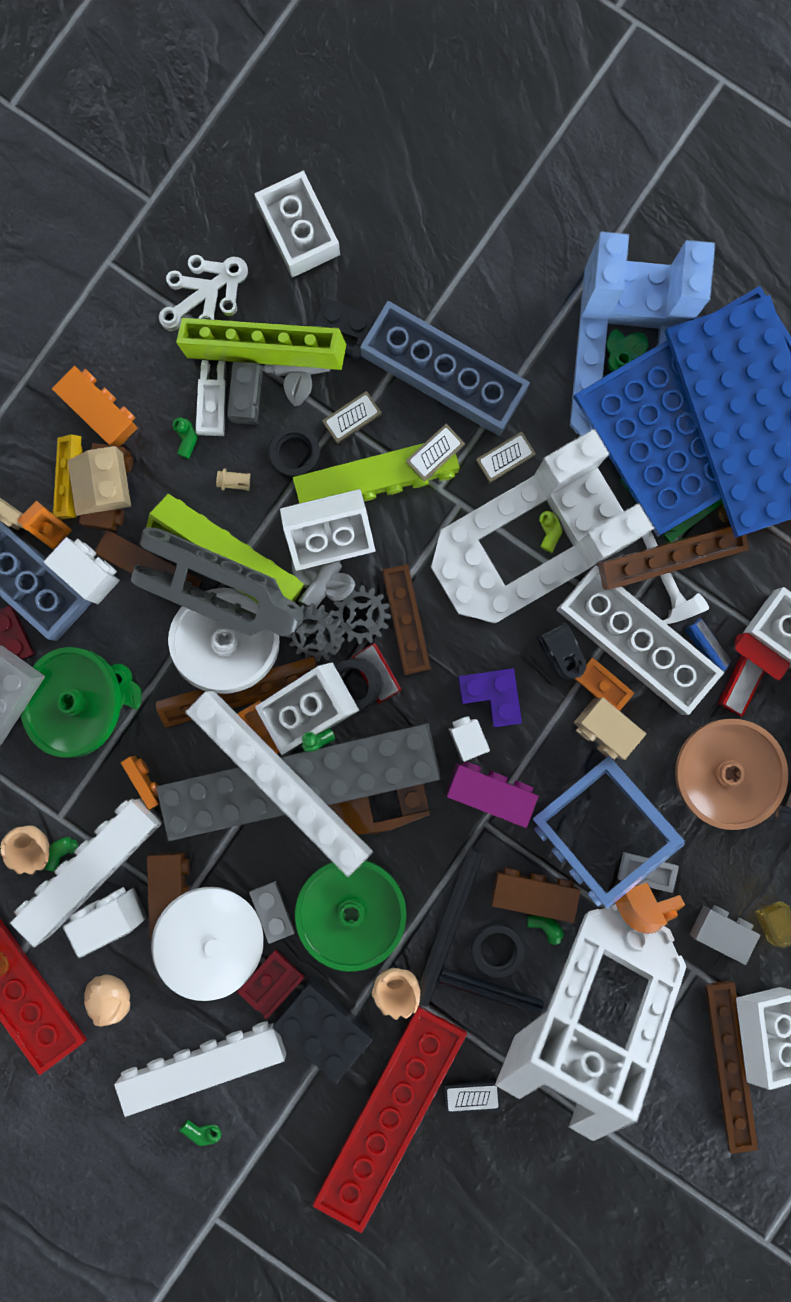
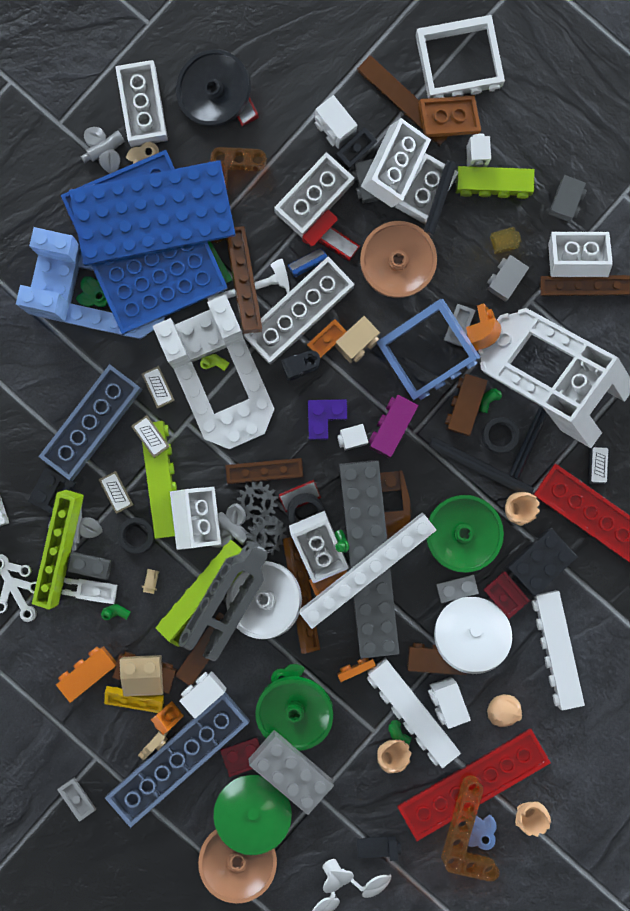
camera: 90 degrees left, 0 degrees up
green arm [179,1119,221,1146] -> none

